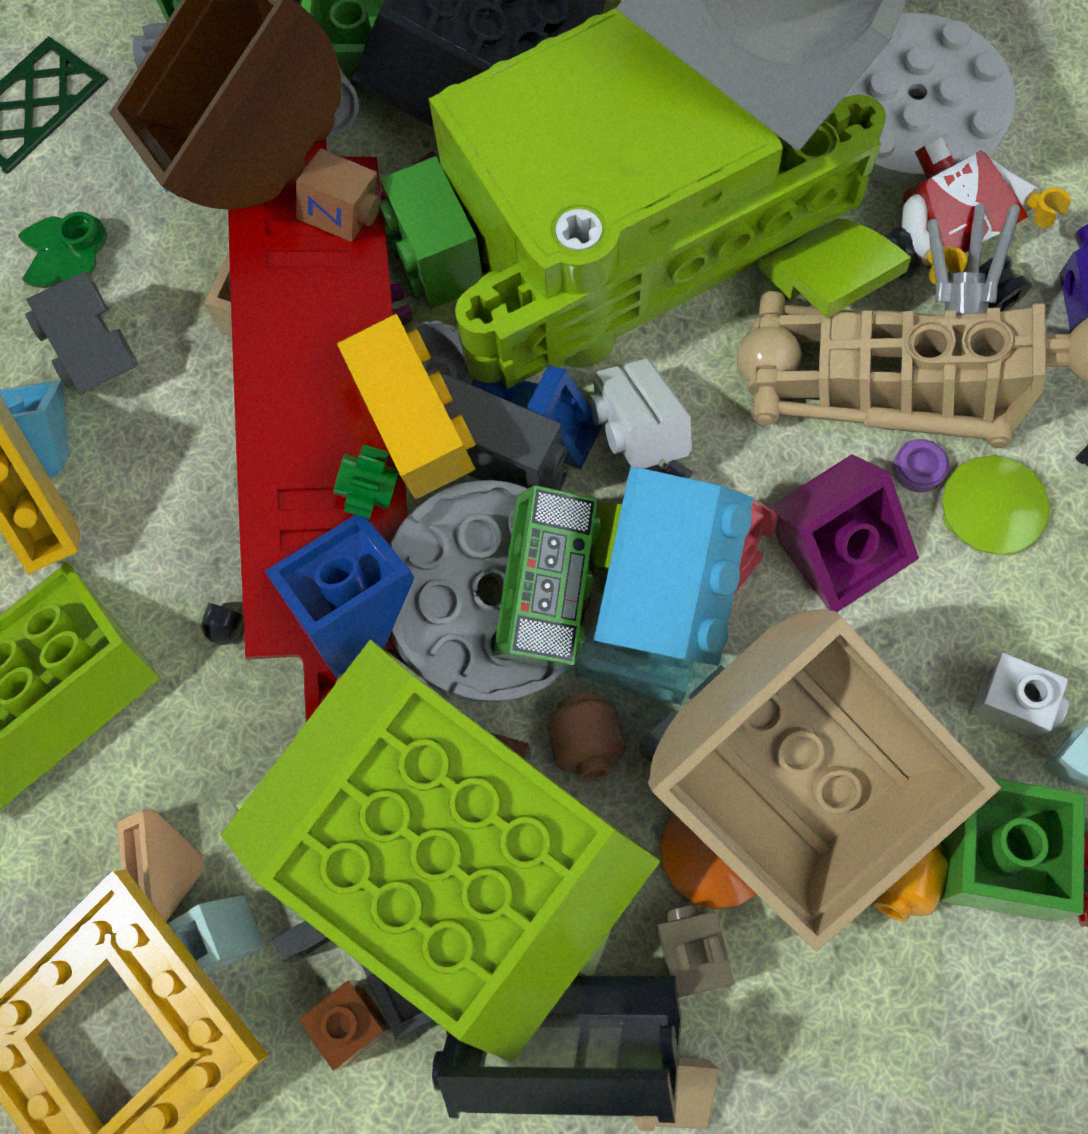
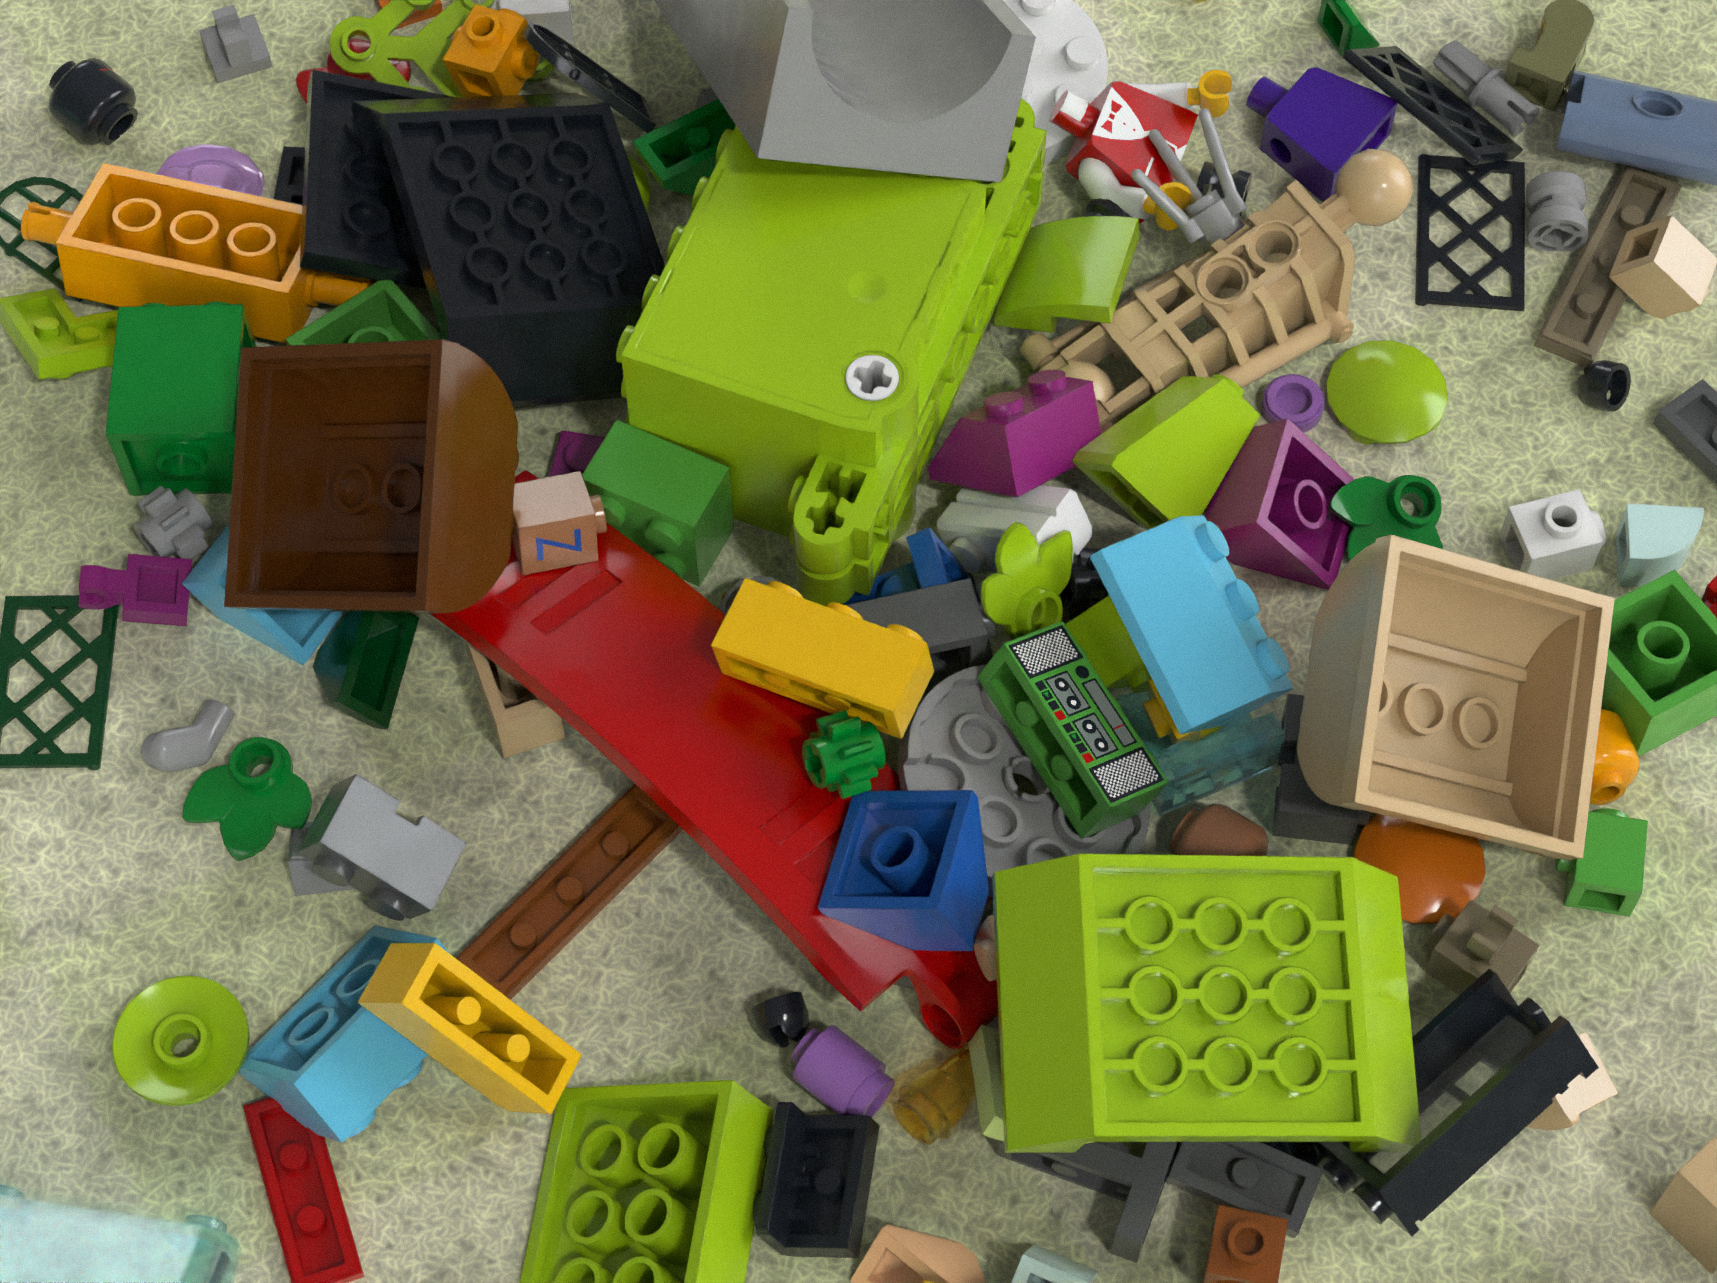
camera: 45 degrees left, 10 degrees down
none -> magenta plate [78,554,192,627]
none -> light grey arm [141,699,235,772]
none -> dark green slope [313,611,419,730]
none -> dark orange tile [456,784,683,1000]
none -> black bracket [753,1102,880,1258]
none -> medium lavender brick [791,1025,895,1117]
none -> clear yellow cone [893,1047,976,1145]
none -> magenta slope [928,370,1101,497]
none -> lime plate [981,522,1073,640]
none -> lime slope [1072,374,1260,530]
none -> green plate [1329,475,1443,563]
none -> bright green brick [1555,808,1648,917]

